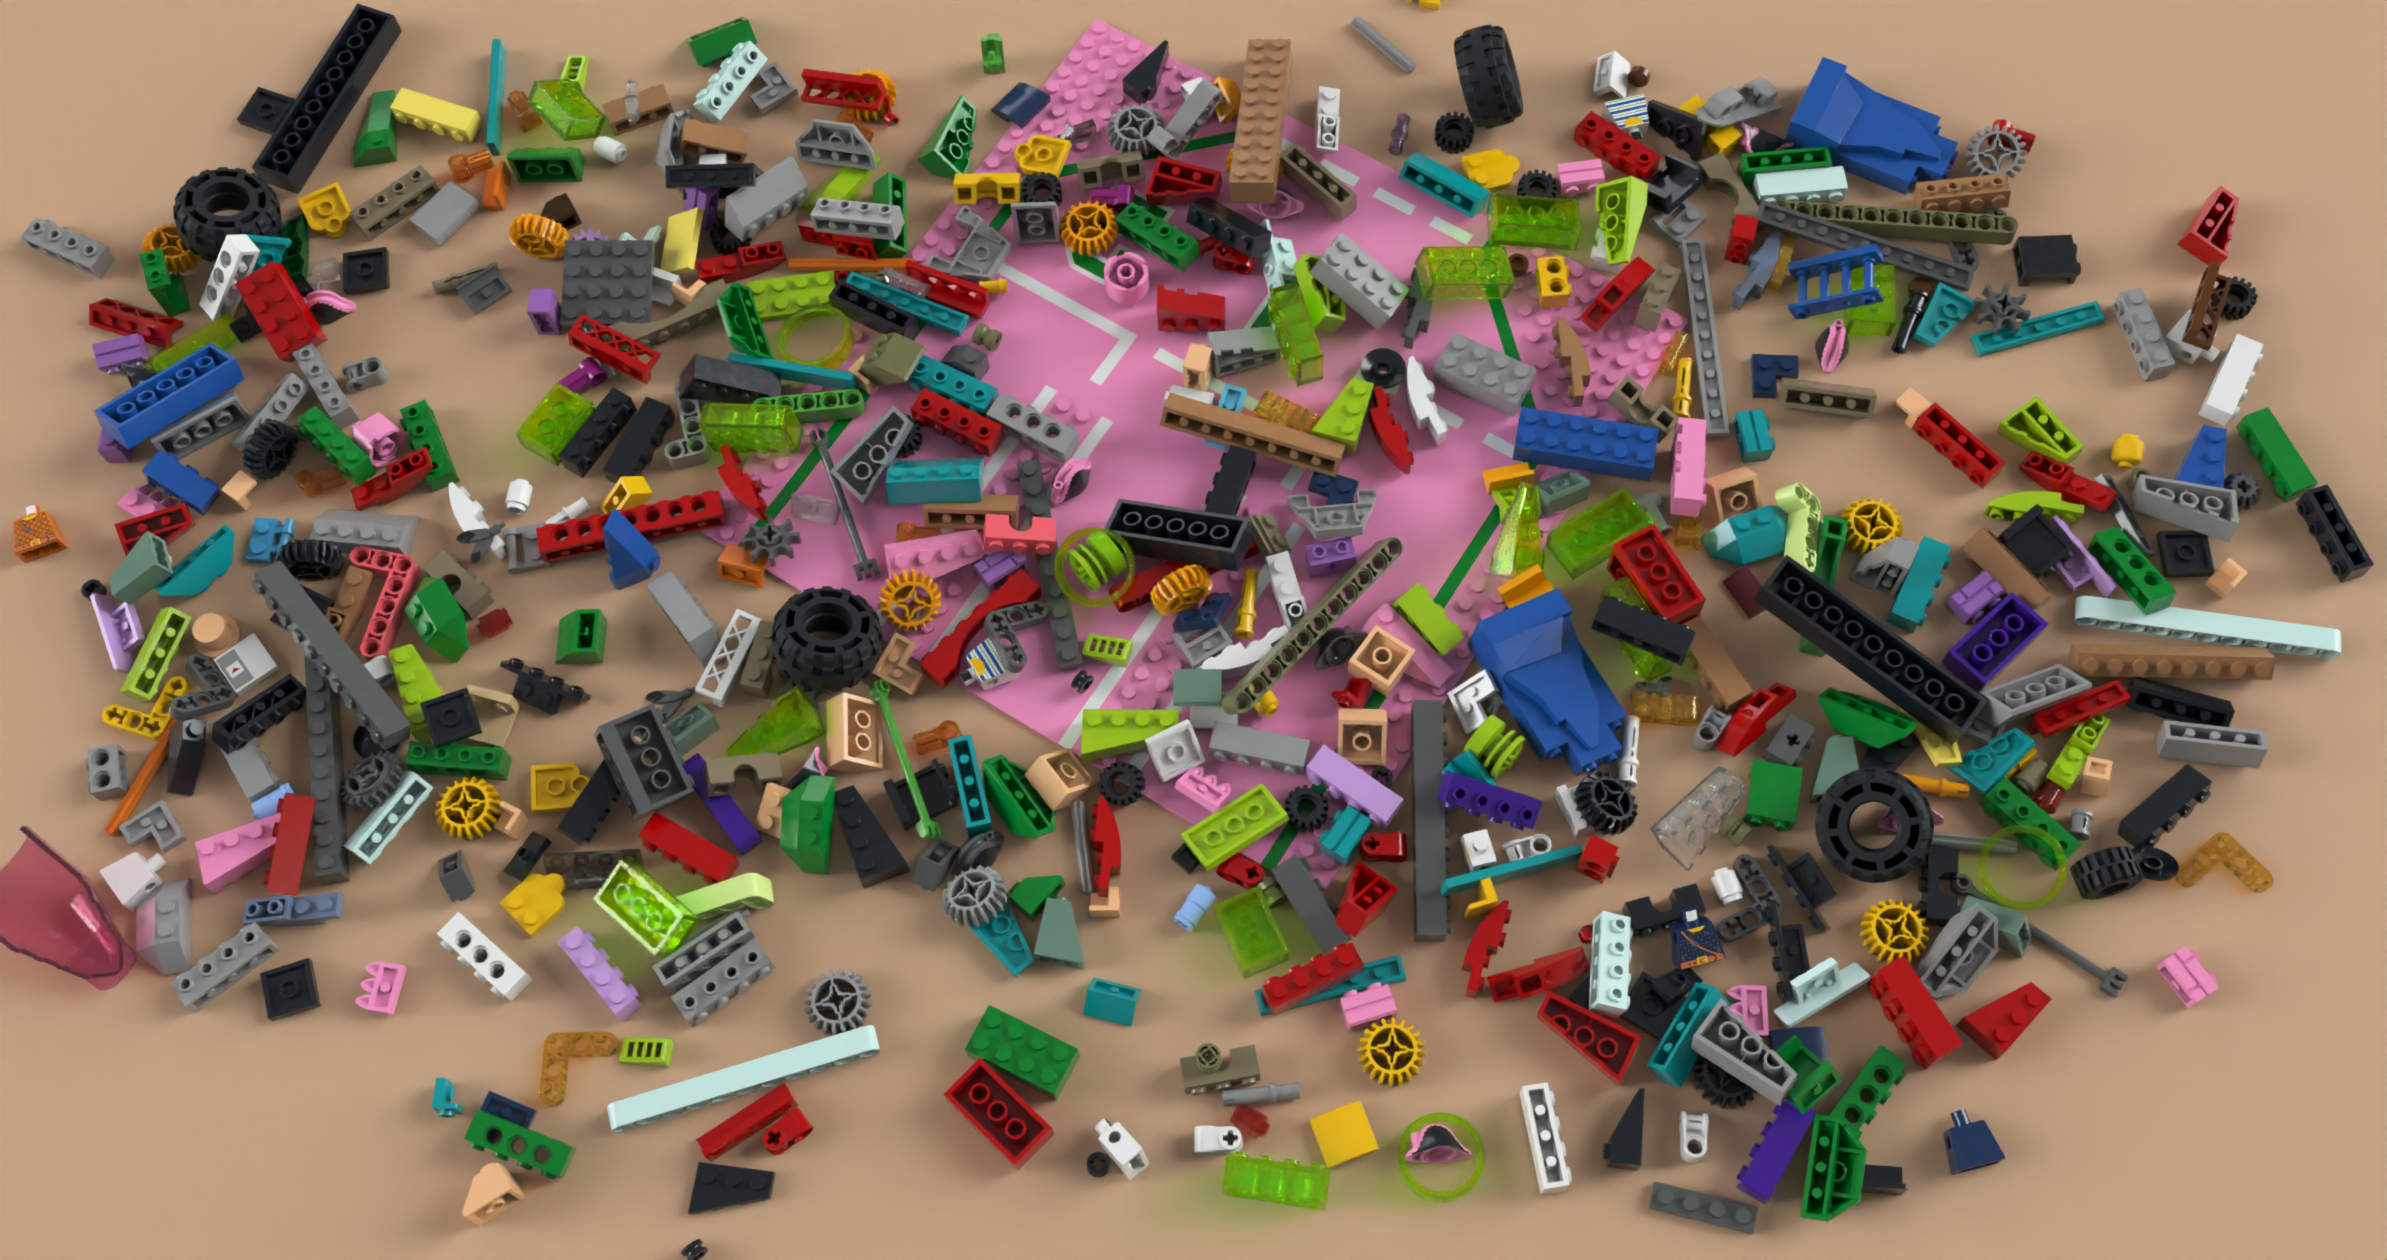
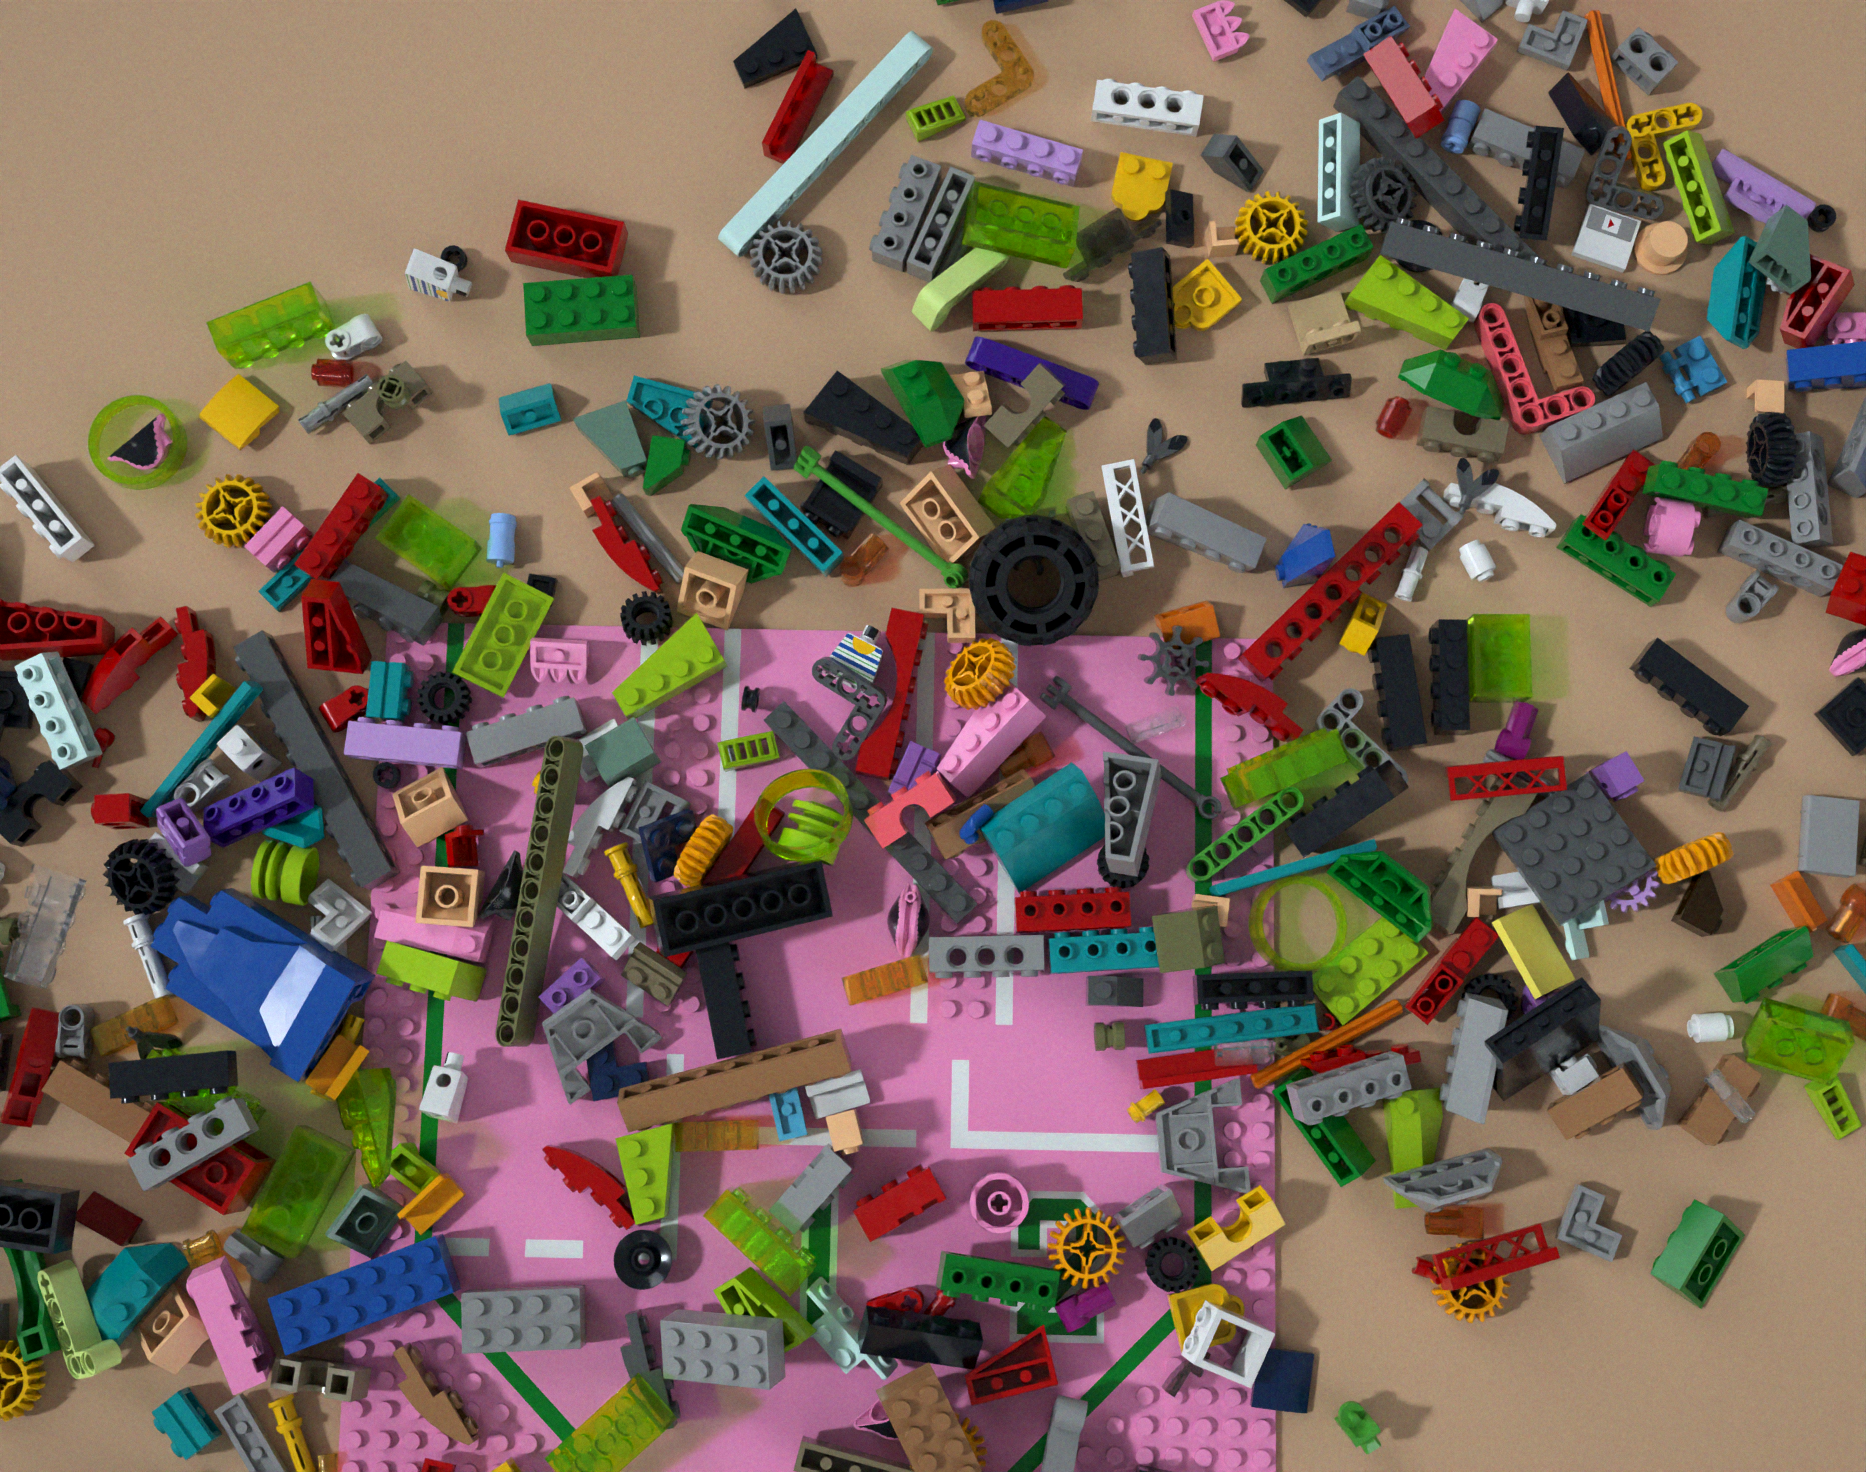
camera: 145 degrees right, 15 degrees up
black plate [420,687,483,749] -> none
dark grey brick [594,703,695,822] -> none
sand green slope [664,701,720,756] -> none
light aqua brick [693,41,768,123] -> none
red piece [762,1108,813,1155] -> none
green wedge [918,95,977,179] -> none
dark grey hat [952,831,1005,876] -> none
dark tan arch [1076,150,1146,190] -> none
light grey gear [1107,103,1165,156] -> none
white tile [1145,719,1206,782] -> none
white slope [1406,356,1448,445] -> none
none -> light grey brick [127,1096,259,1191]
none -> medium lavender brick [156,798,211,867]
none -> white torso [419,1052,468,1123]
none -> clear yellow beam [841,955,928,1006]
none -> blue arm [959,804,994,845]
none -> white window [1181,1300,1275,1388]
none -> black brick [1629,637,1749,736]

